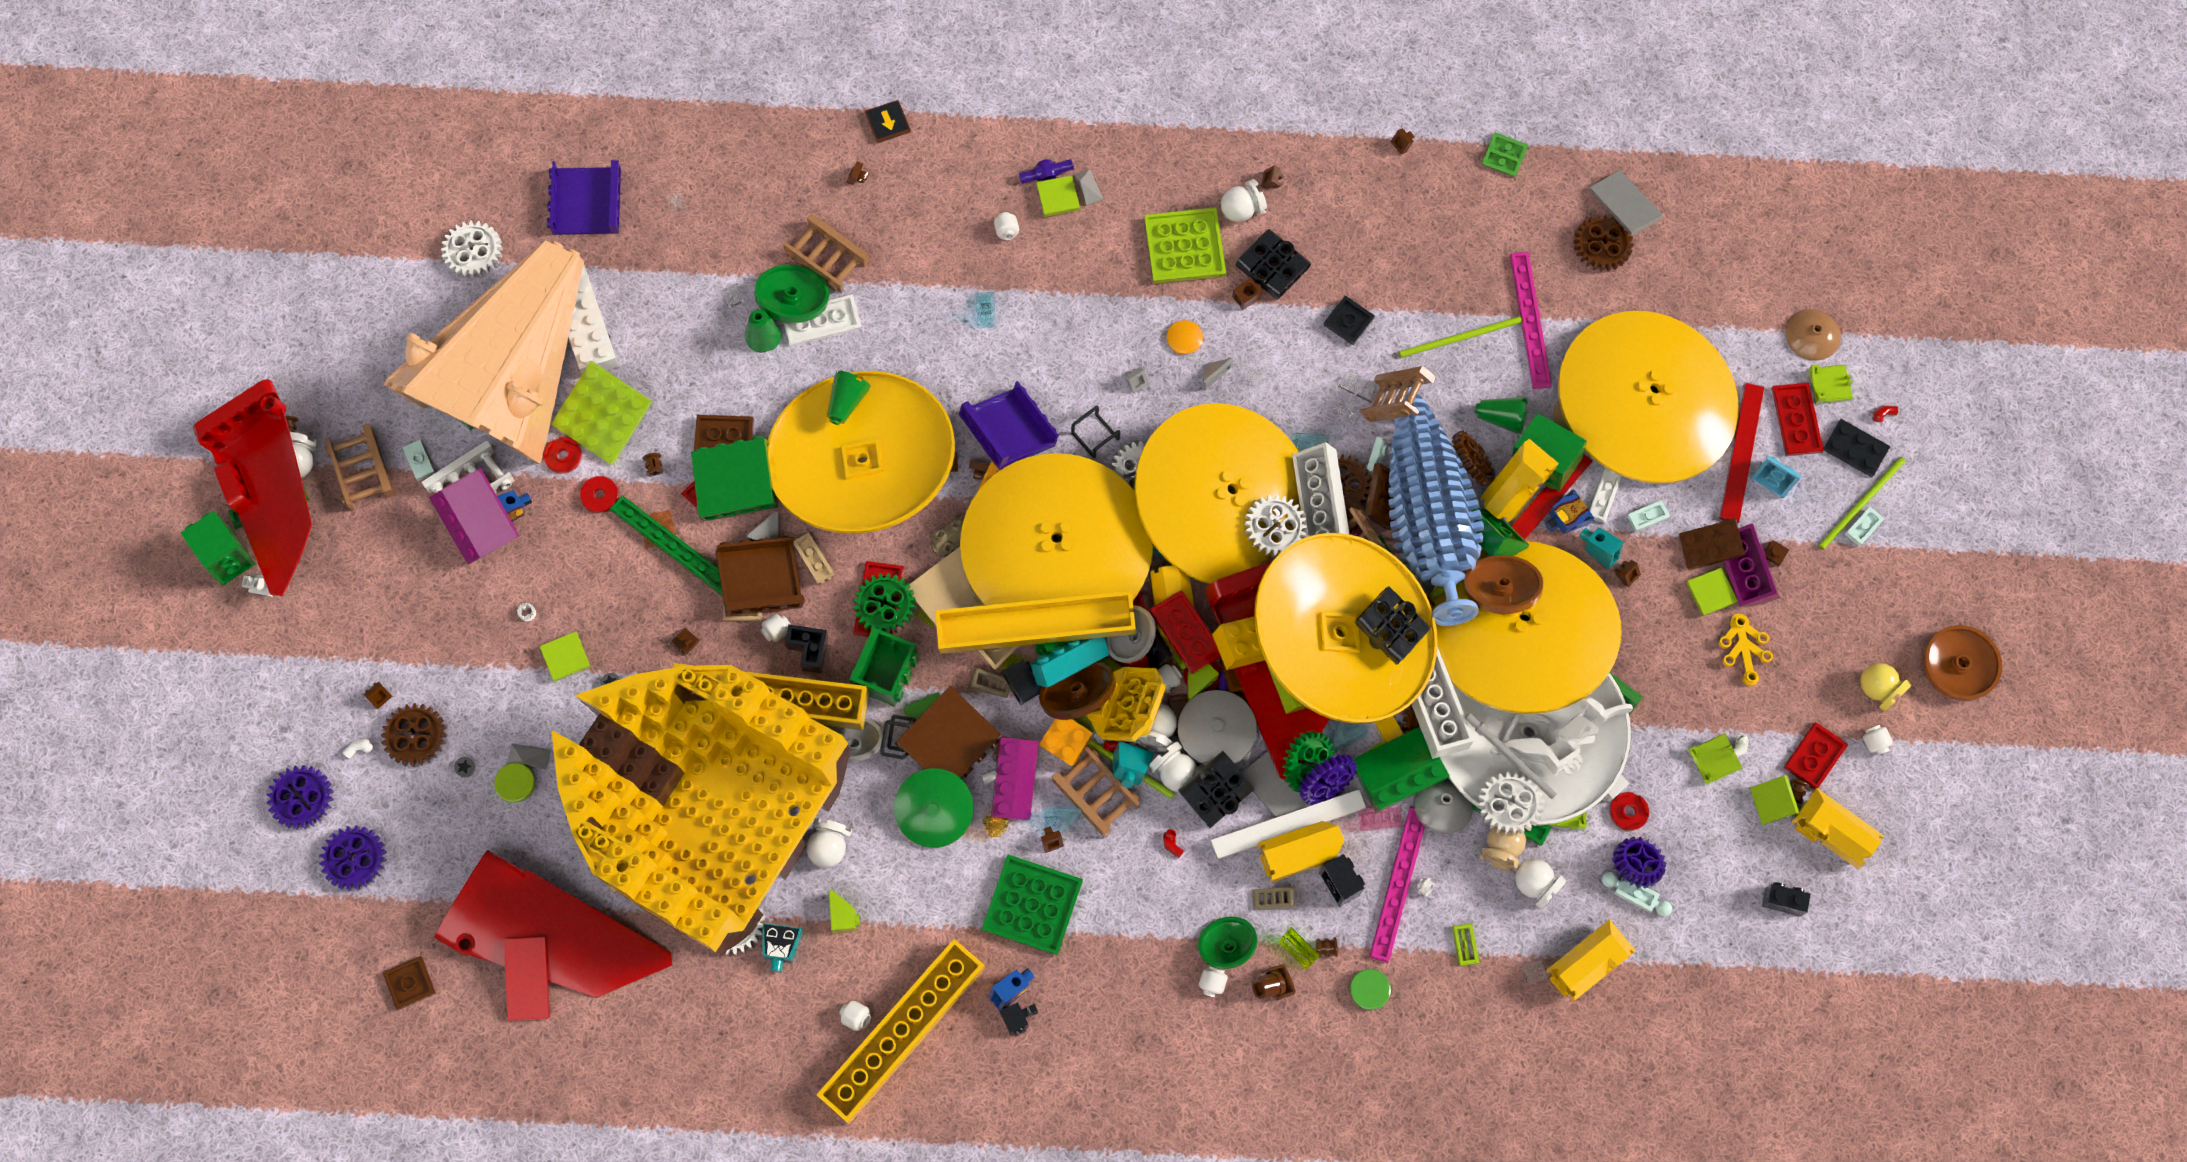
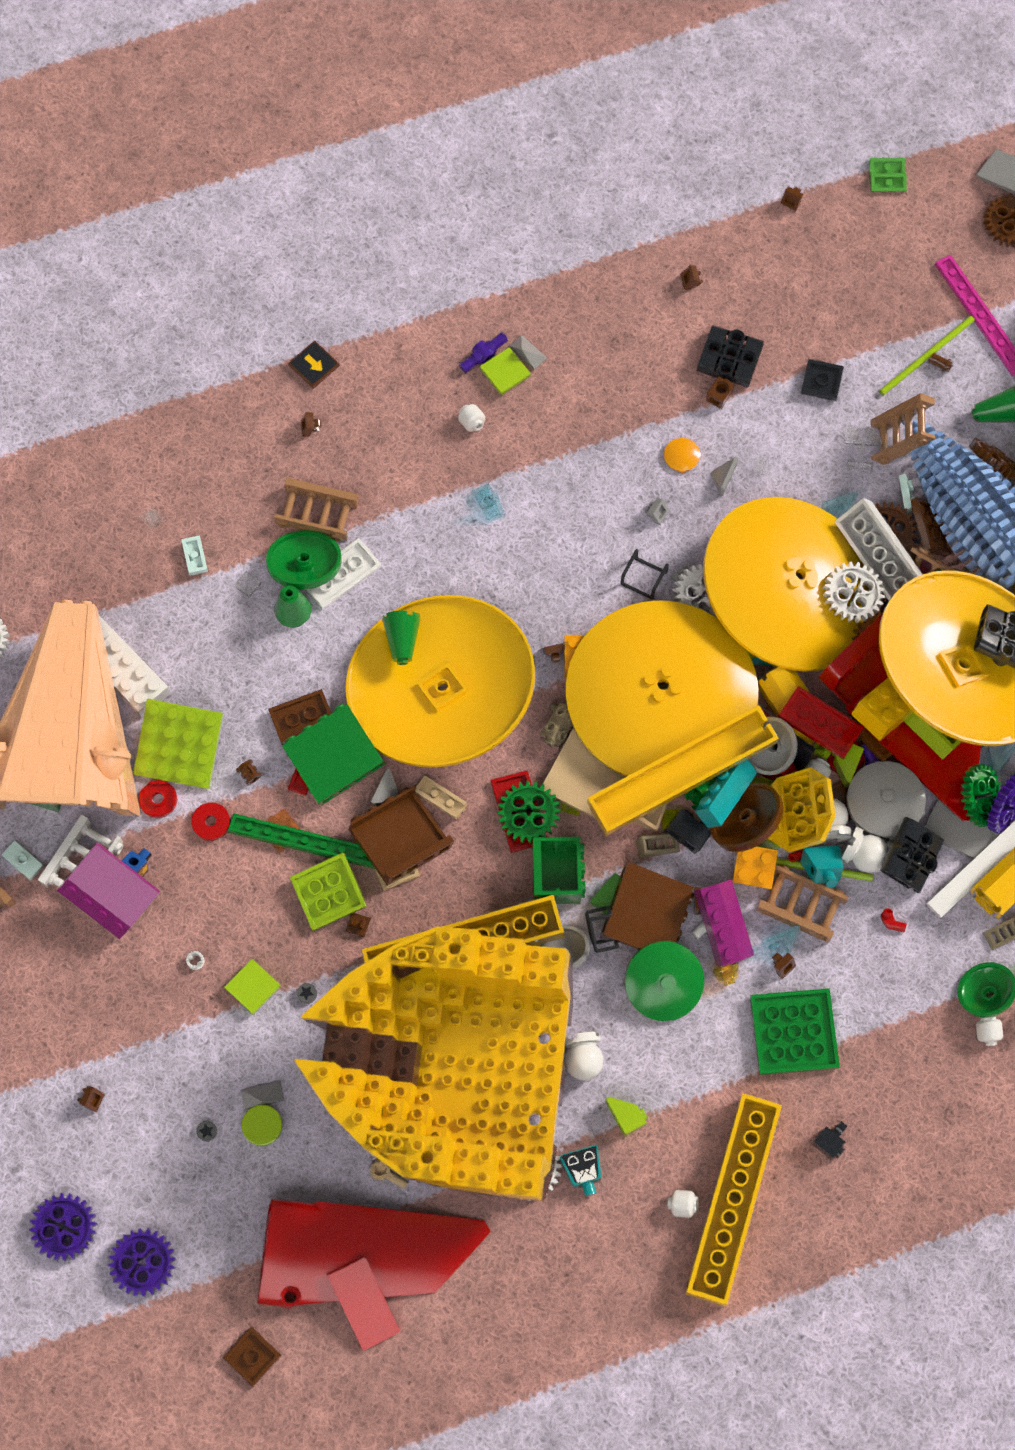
camera: 20 degrees left, 0 degrees up
white arm [342,739,373,759] -> none
reddish brown gear [381,703,447,767] -> none
dark purple panel [547,160,621,235] -> none
white head [760,614,790,642] -> none
black brick [785,624,829,674] -> none
dark purple panel [959,381,1059,470] -> none
blue torso [988,968,1035,1011] -> none
lime plate [1144,208,1226,284] -> none
white tile [1221,179,1267,222] -> none
none -> light aqua plate [181,535,208,576]
none -> lime plate [290,853,367,931]
none -> reddish brown pin [929,352,953,372]

